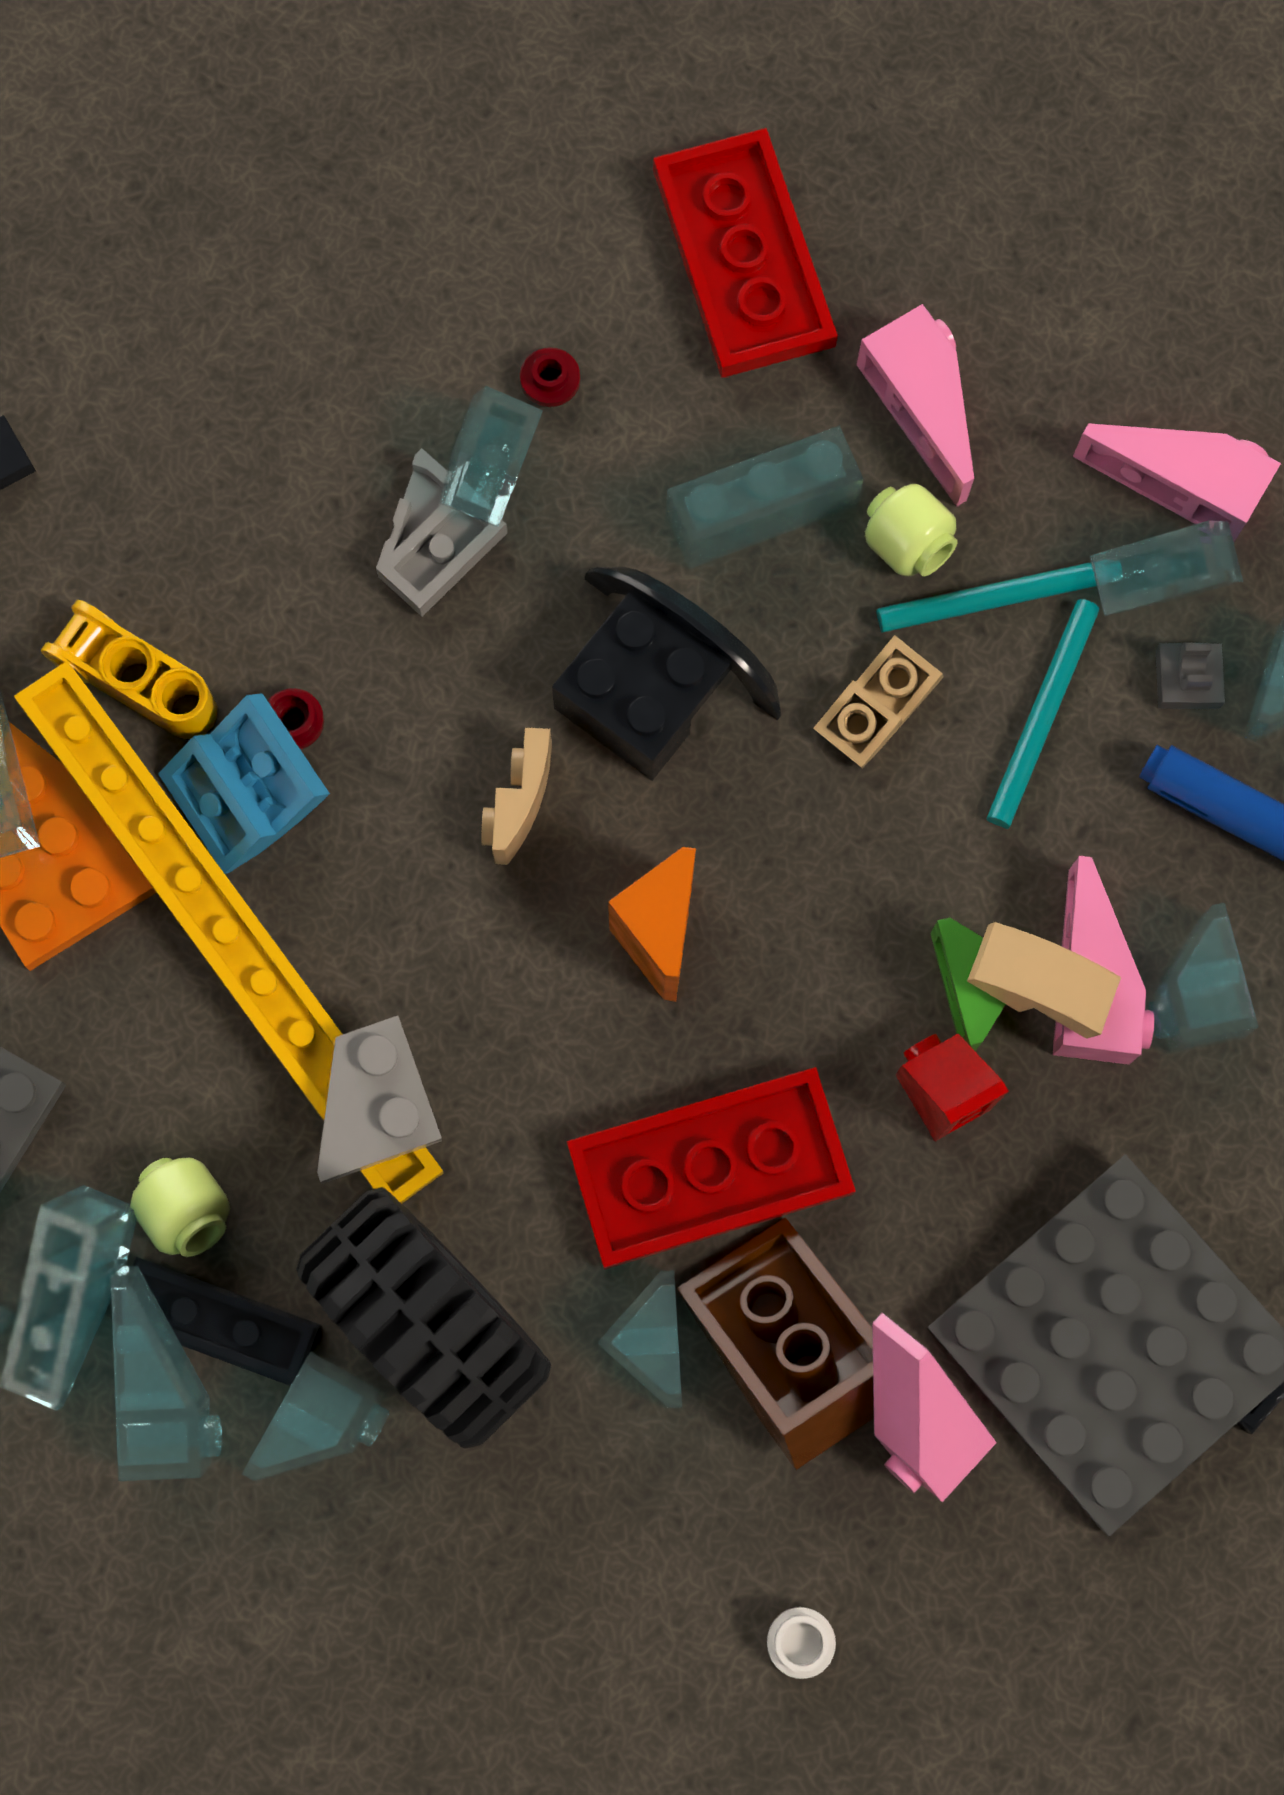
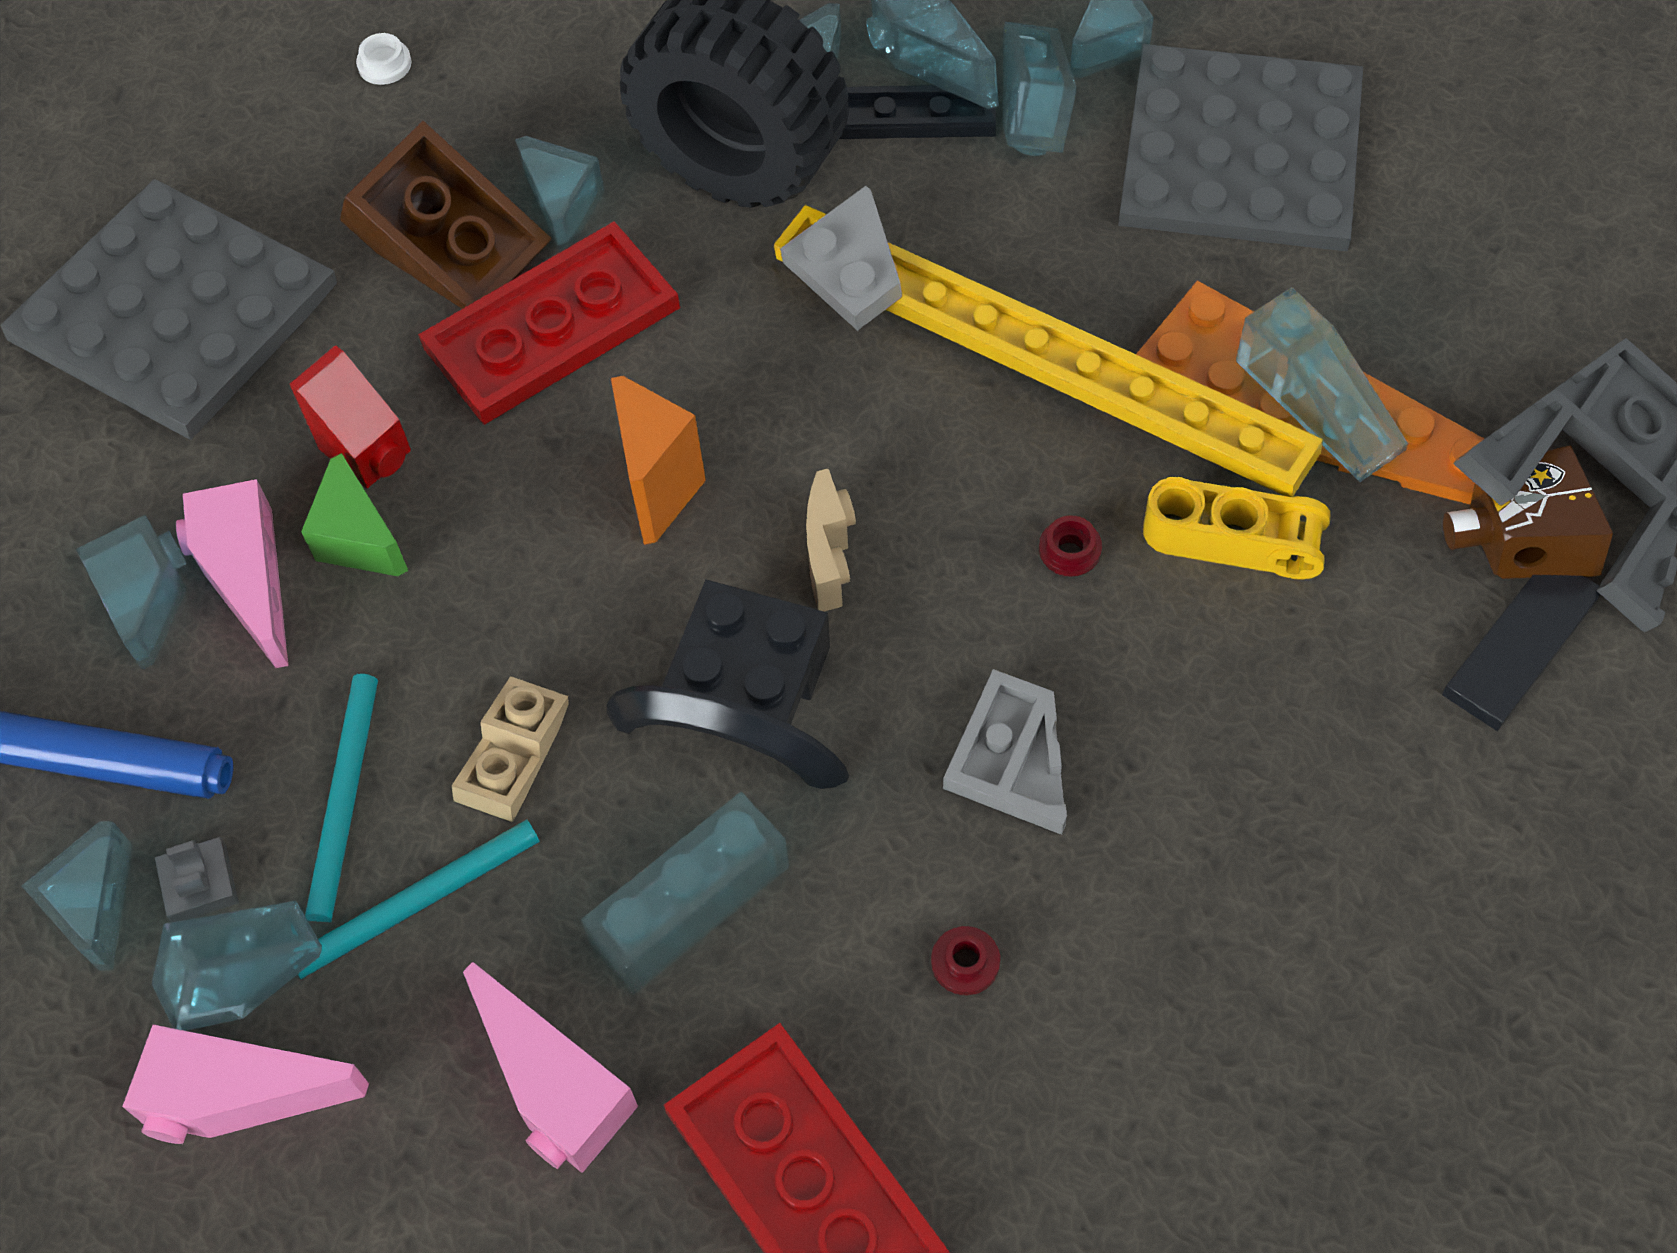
camera: 165 degrees right, 15 degrees down
yellowish green head [130,1157,230,1257] -> none
dark azure slope [158,693,330,874] -> none
clear light blue slope [439,386,543,527] -> none
yellowish green head [865,484,957,576] -> none
bright pink slope [873,1313,997,1502] -> none
tan slope [967,922,1121,1039] -> none

